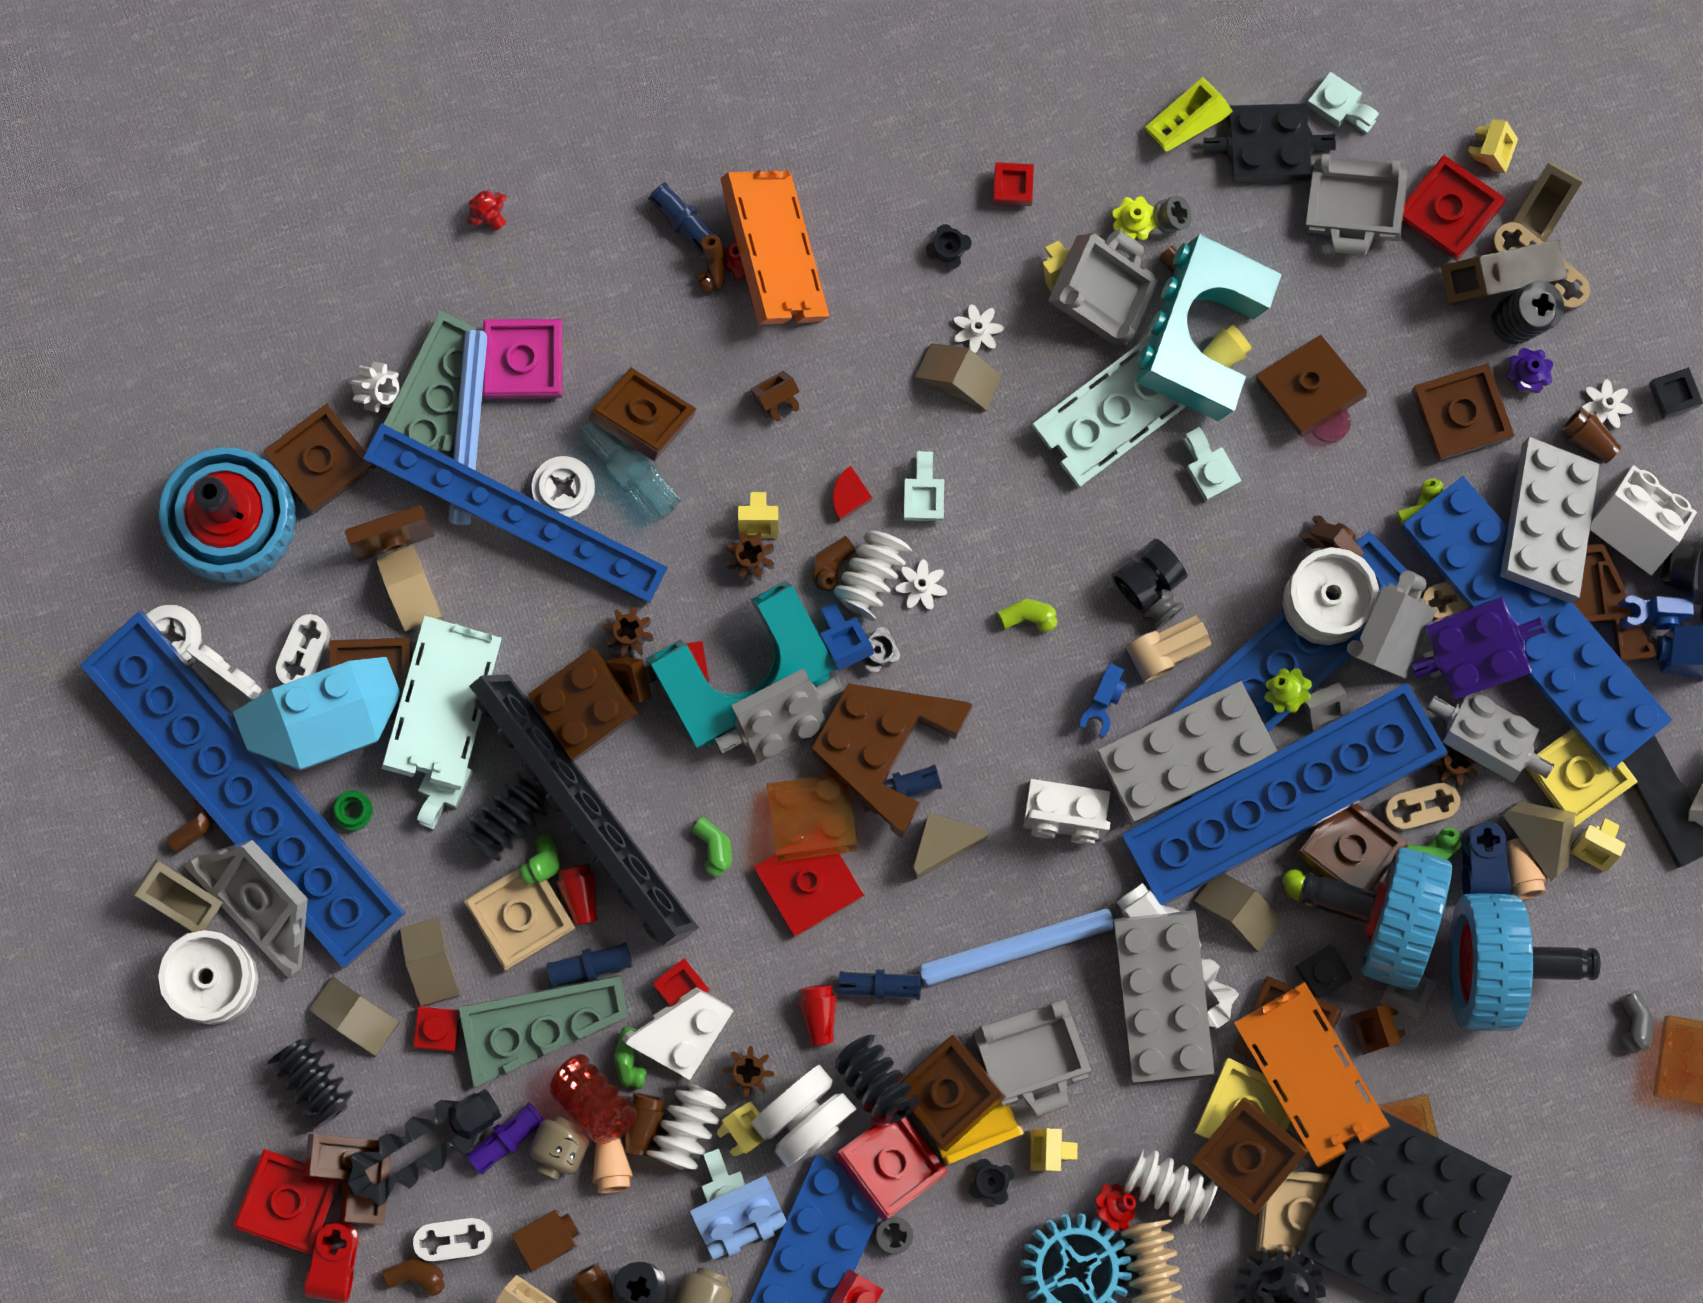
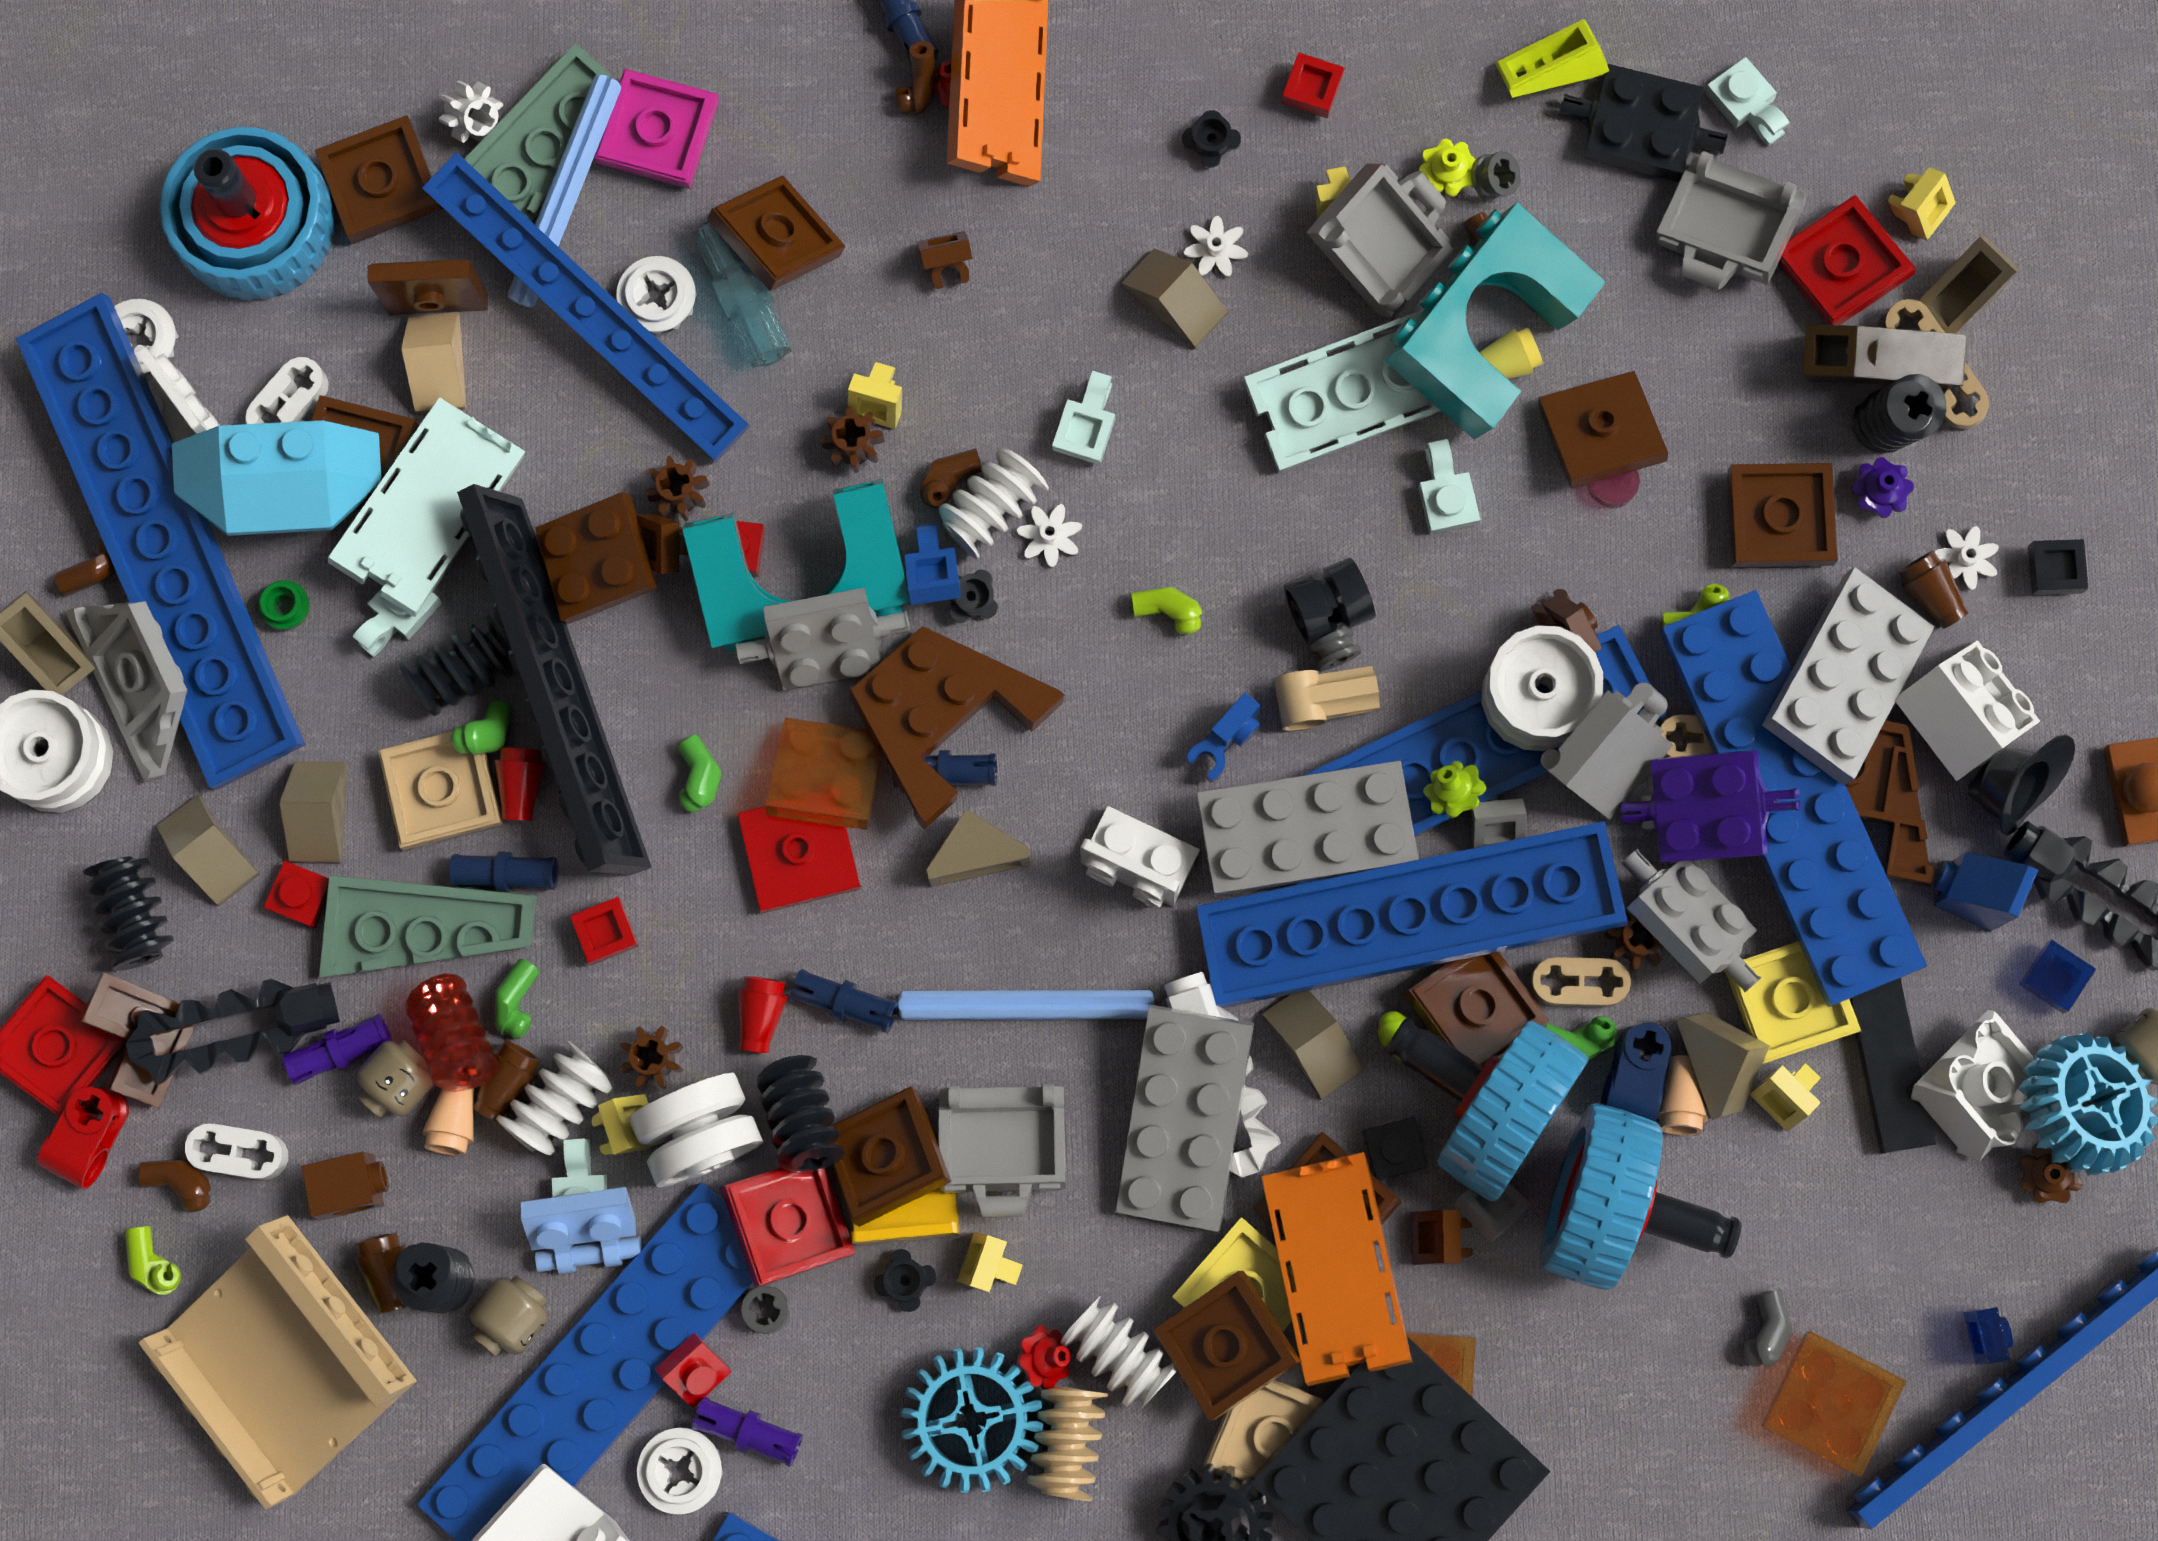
camera: 25 degrees right, 0 degrees up
white wing [622,987,733,1080] -> none
red tile [833,465,873,522] -> none
blue plate [1618,596,1694,630] -> none

